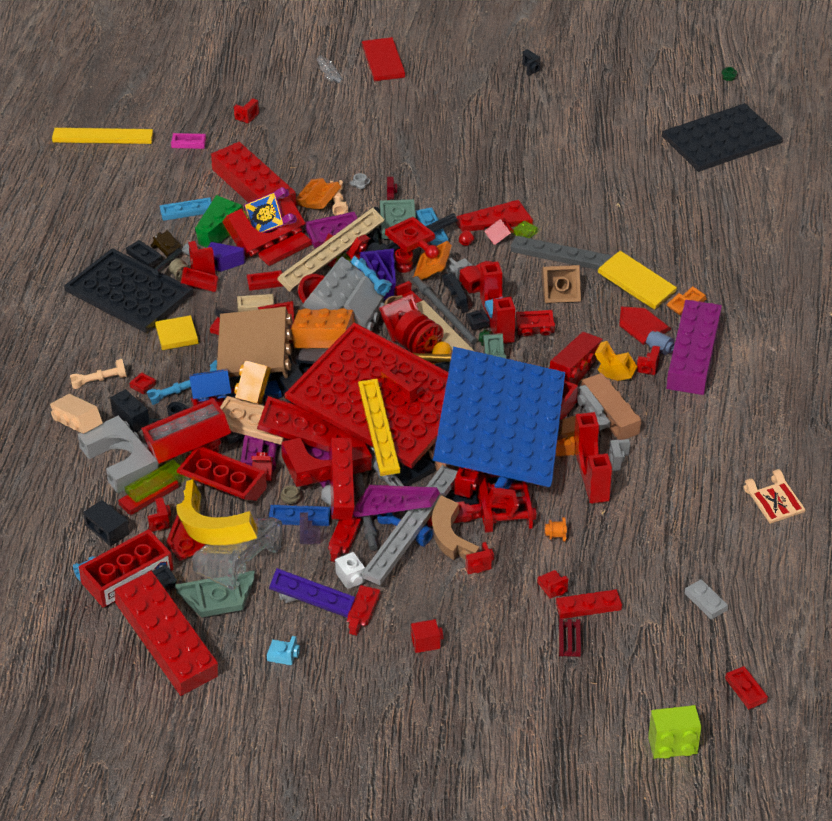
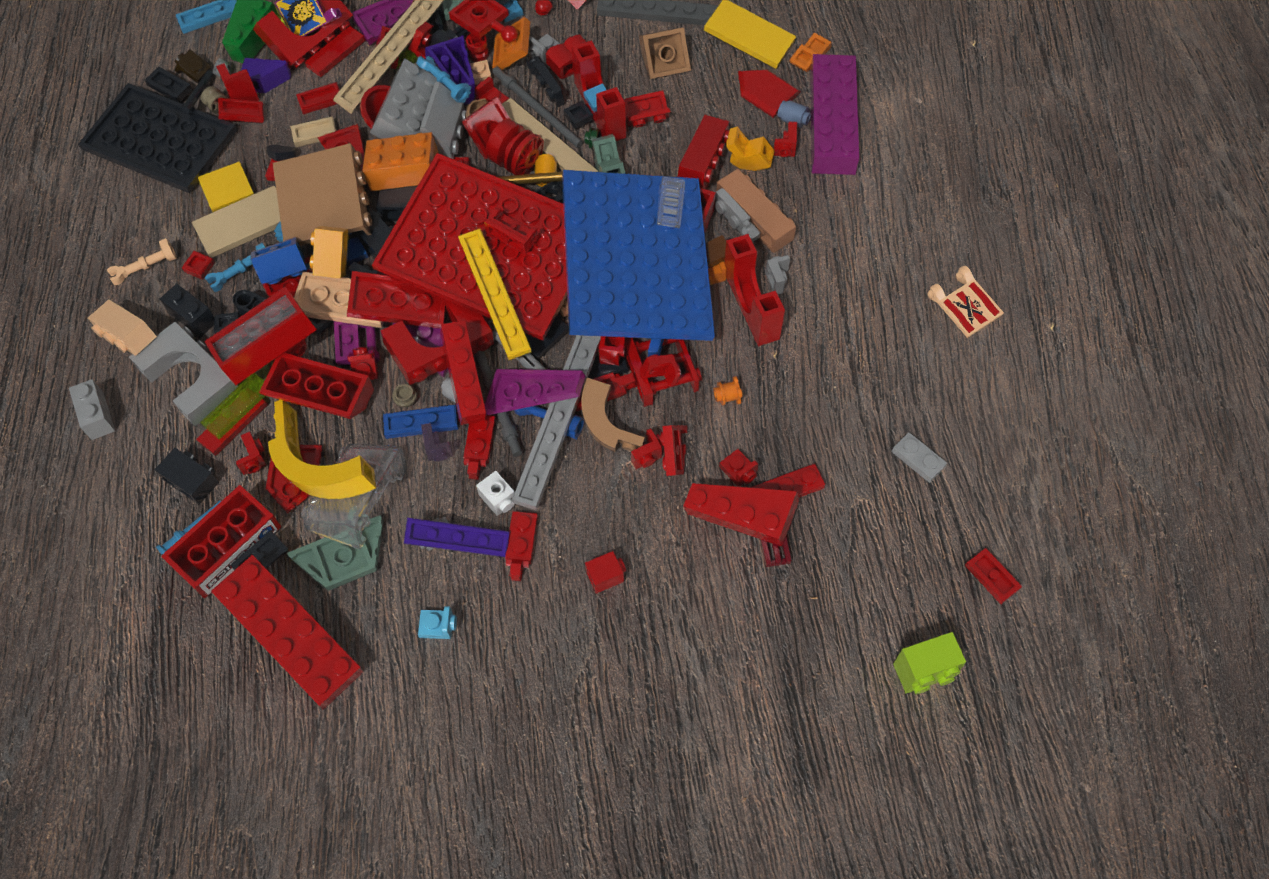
camera: 10 degrees left, 20 degrees up
none -> light grey brick [69,379,115,440]
none -> tan tile [192,186,280,258]
none -> light nougat plate [469,60,491,85]
none -> clear slope [657,176,685,228]
none -> red wing [660,425,688,476]
none -> red wedge [683,483,799,546]

